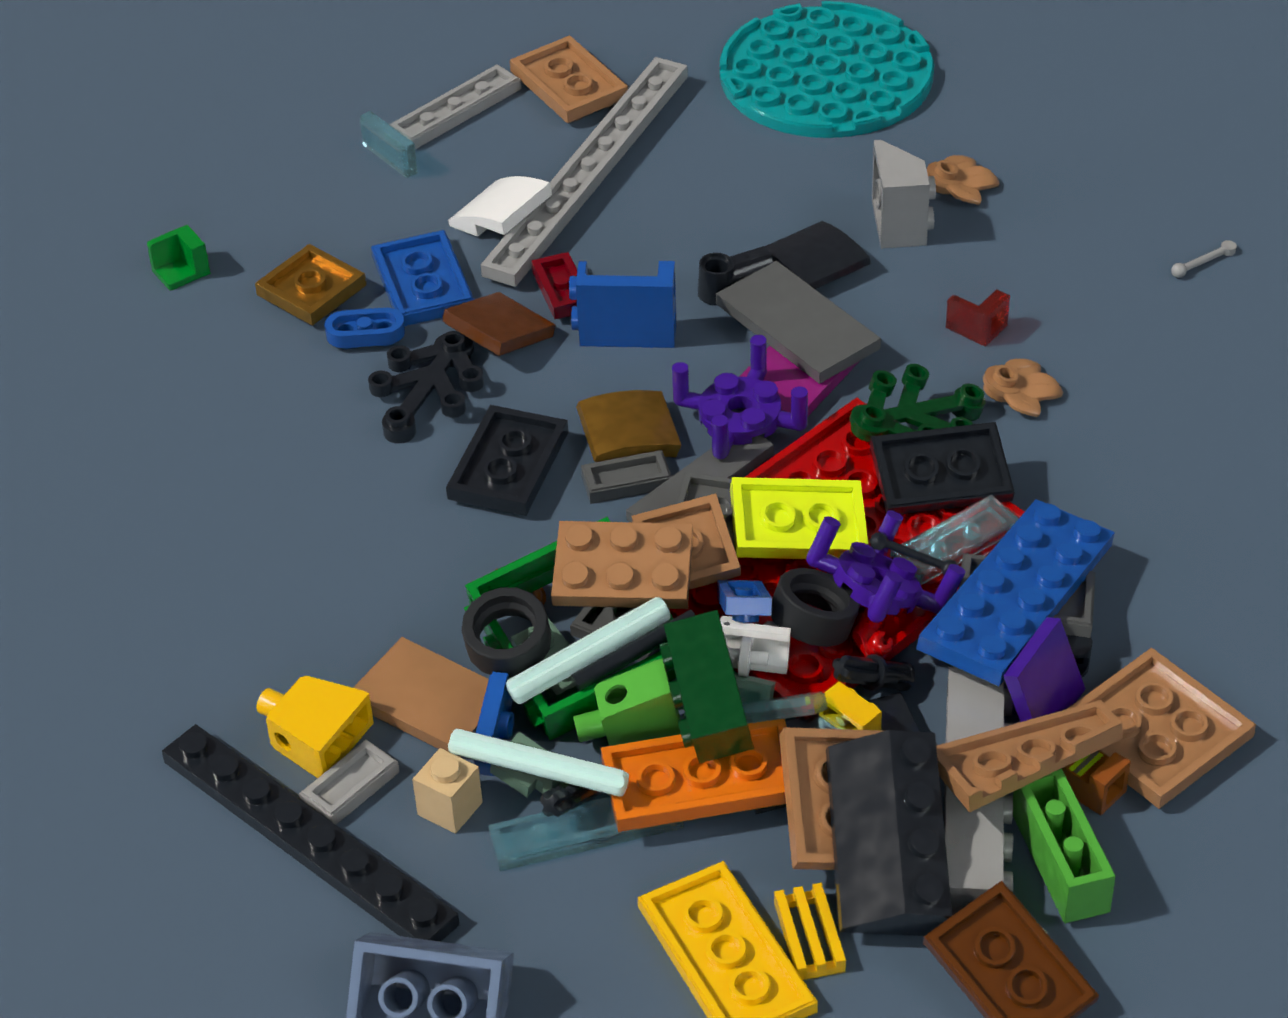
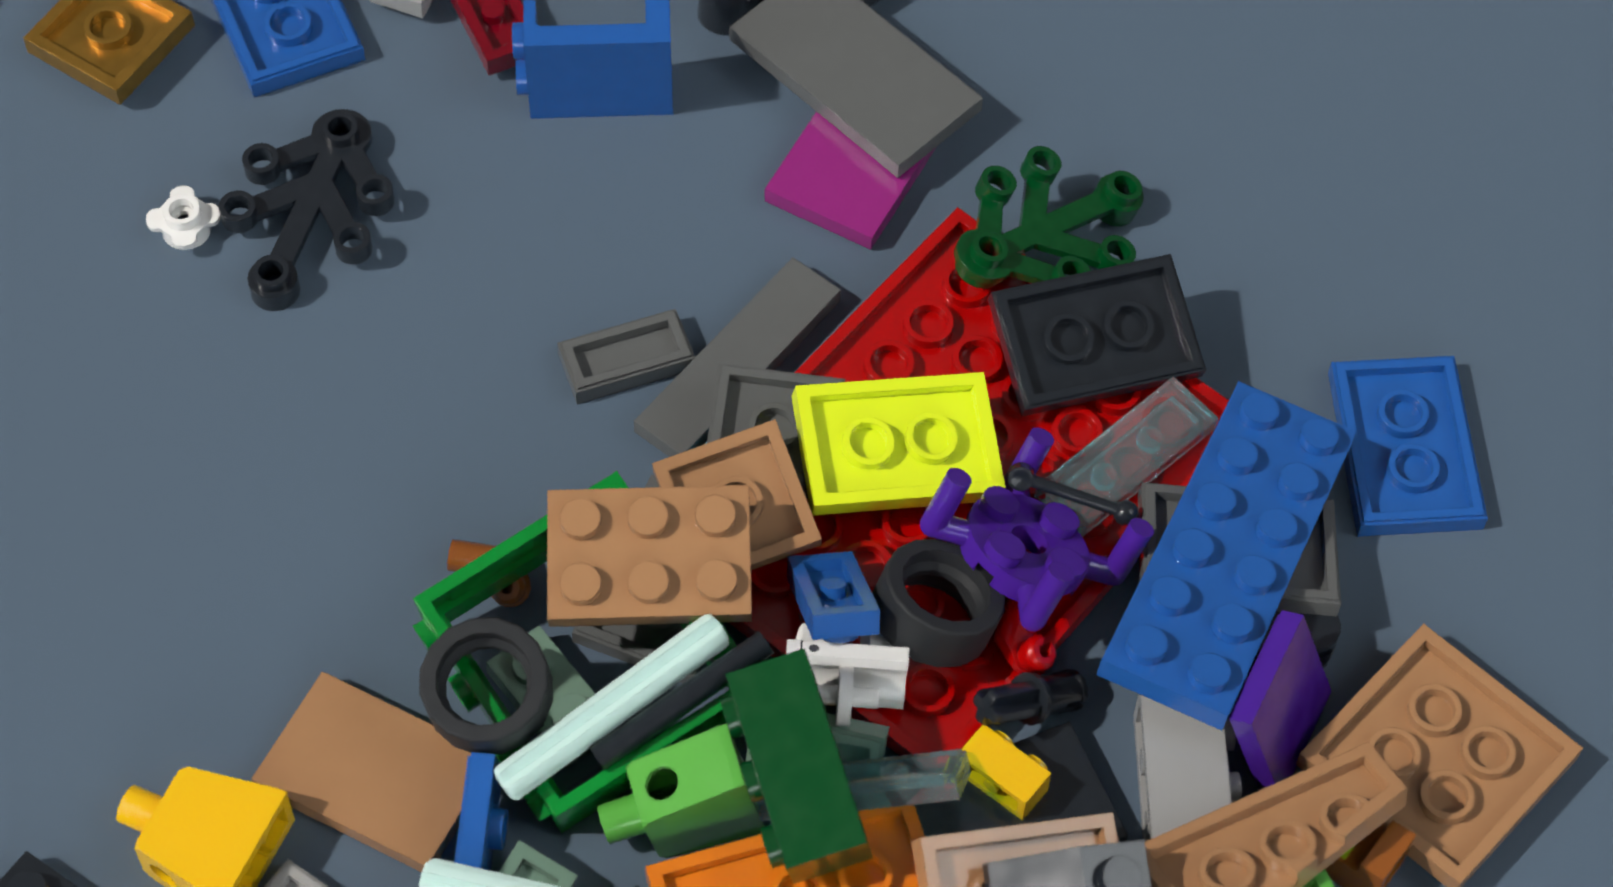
camera: 10 degrees left, 15 degrees up
blue plate [324,308,405,349] -> none
reddish brown tile [442,292,556,356] -> none
black plate [446,405,569,516] -> none
pearl gold slope [576,390,682,462] -> none
dark purple plate [672,335,808,460] -> none
clear red panel [946,289,1010,347] -> none
medium nougat plate [983,358,1063,417] -> none
none -> white plate [146,186,221,250]
none -> blue tile [1328,356,1488,537]

